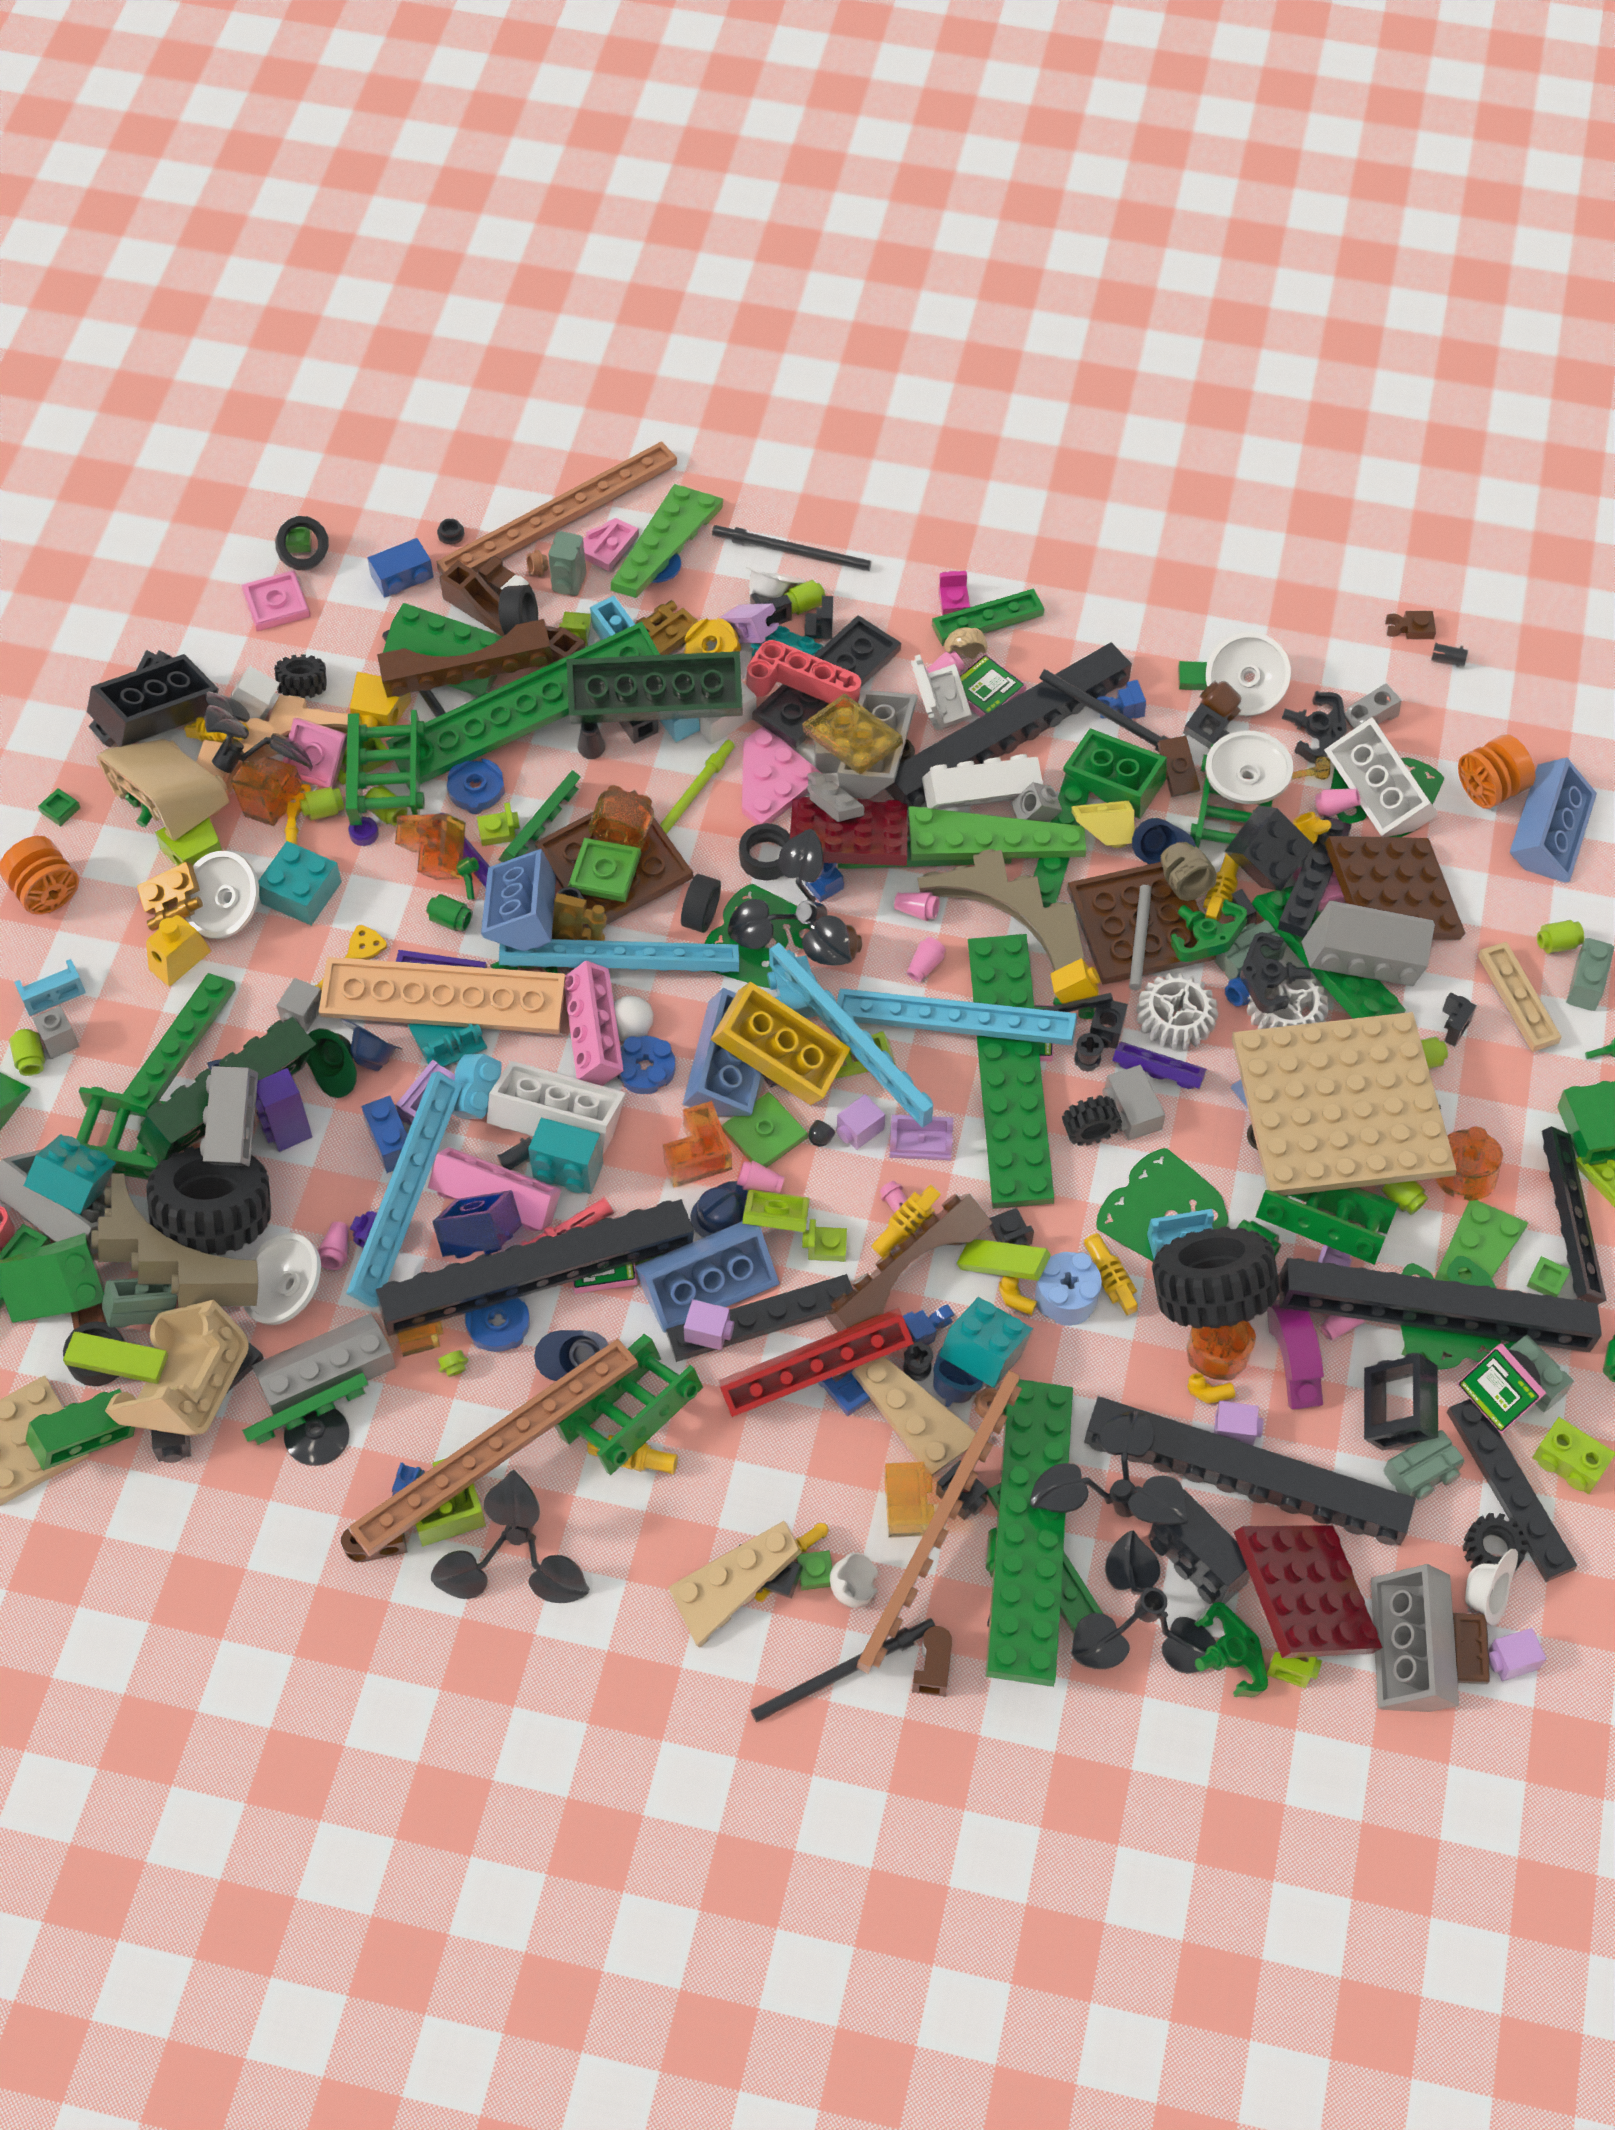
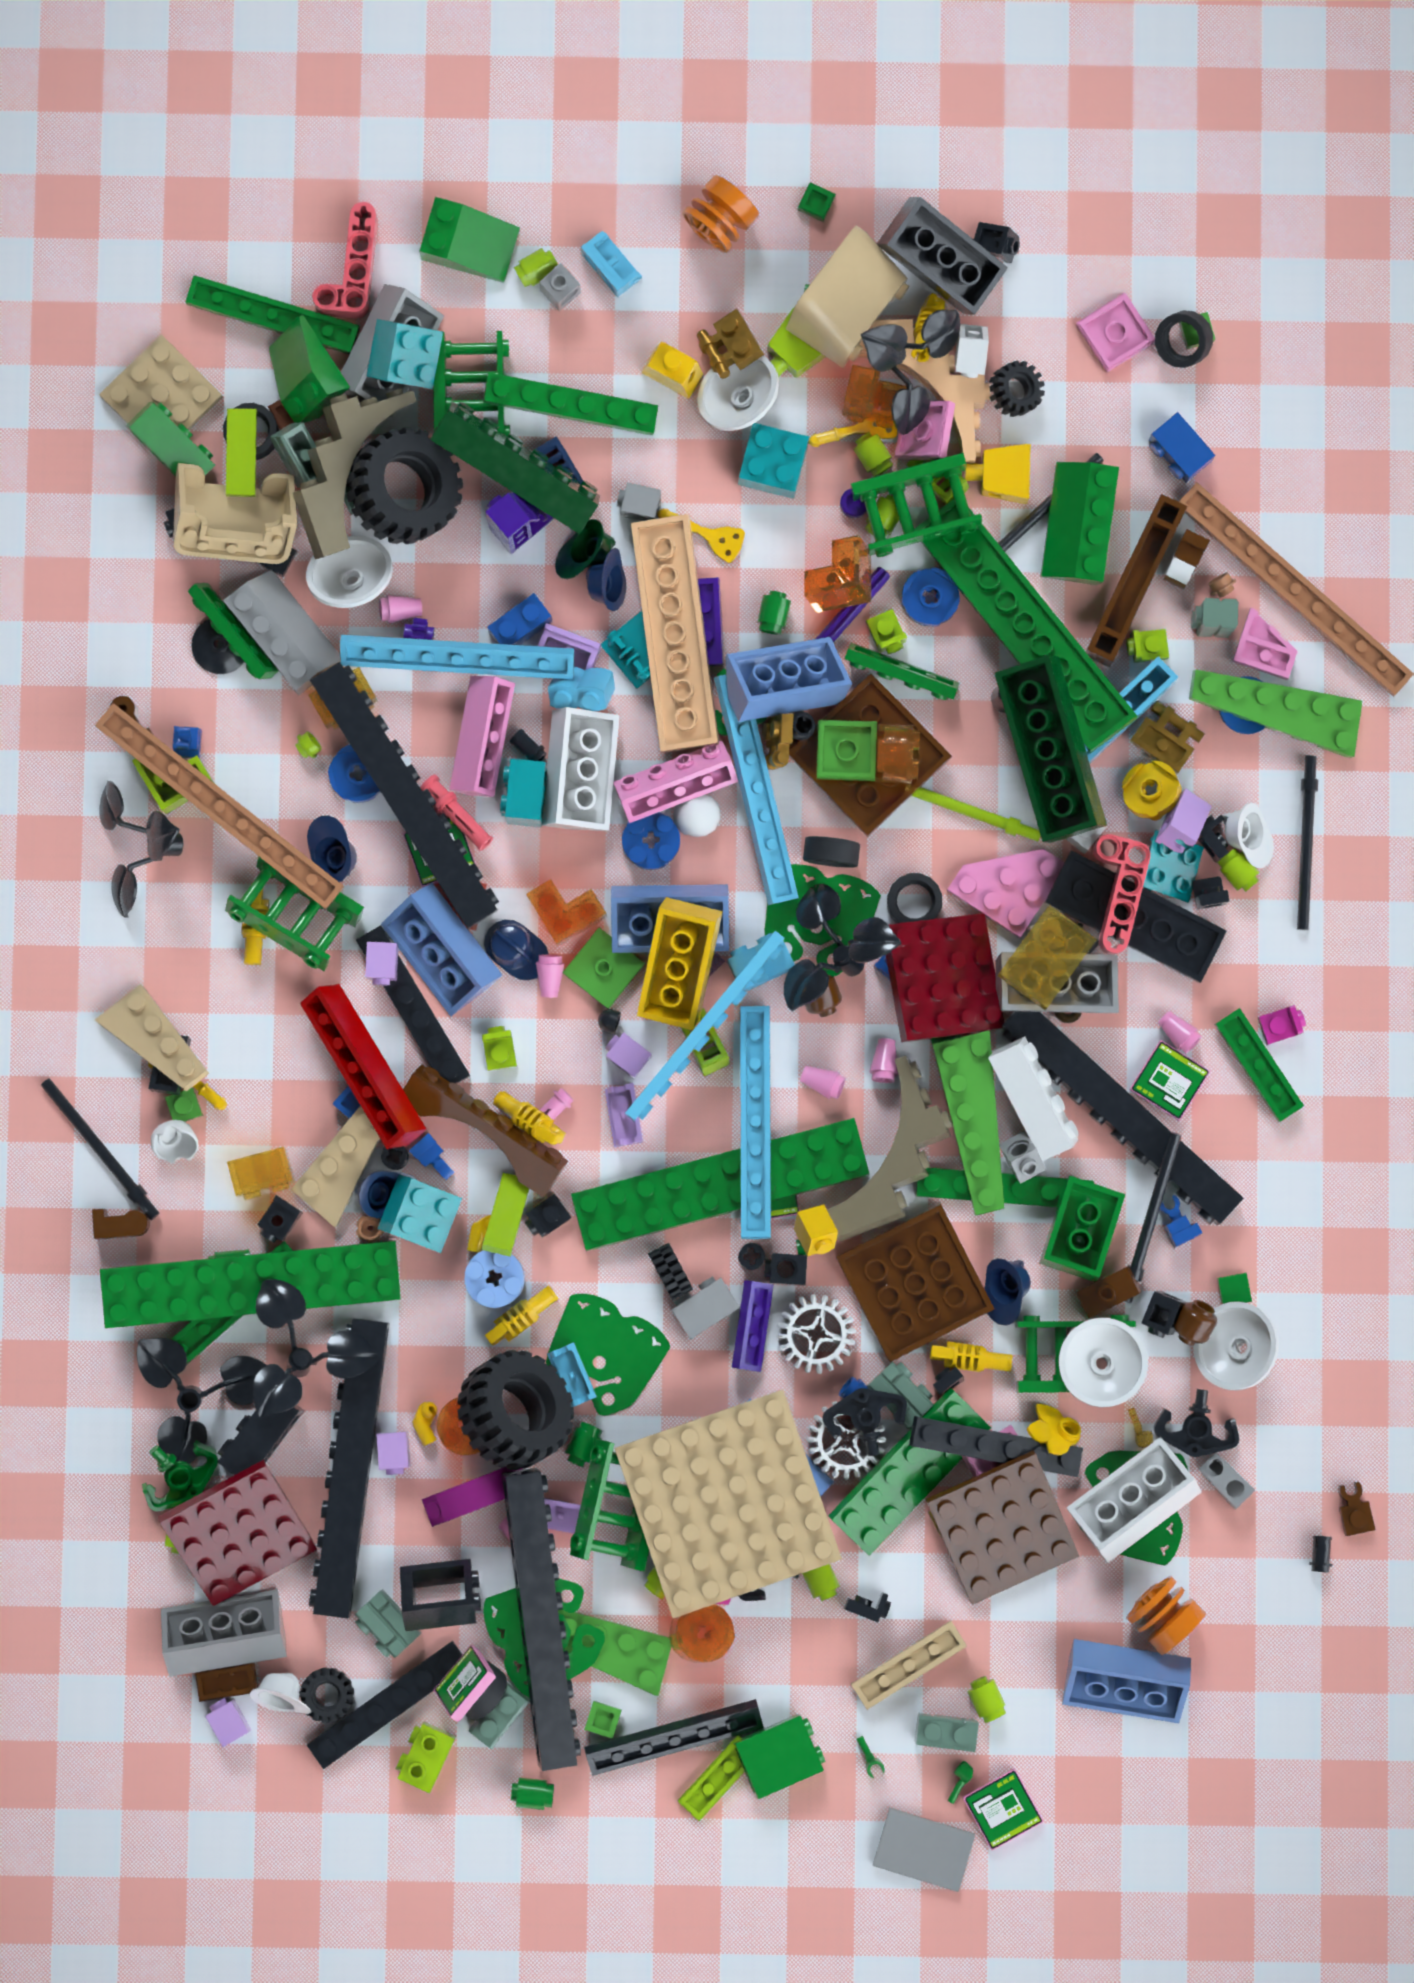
camera: 75 degrees right, 25 degrees up
light grey brick [200,1066,258,1166] -> none
reddish brown arch [377,619,553,698] -> none
clear blue brick [432,1190,522,1258] -> none
black plate [437,518,465,544] -> none
green hand [456,857,479,900] -> none
black tyre [498,585,538,635] -> none
lime tile [743,1189,810,1232] -> none
light grey hinge [807,772,864,822] -> none
nougat plate [857,1370,1022,1674] -> none
white plate [911,654,973,731] -> none
tan hair [944,627,987,659] -> none
black piece [1040,993,1113,1012] -> none
light yellow slope [1071,800,1135,848] -> none
light grey bar [1129,885,1152,990] -> none
dark tan helmet [1161,842,1217,901] -> none
green piece [1171,899,1247,962] -> none
black brick [1224,806,1314,891] -> none
light grey slope [1302,900,1435,986] -> none
bright pink cone [1315,788,1361,817] -> none

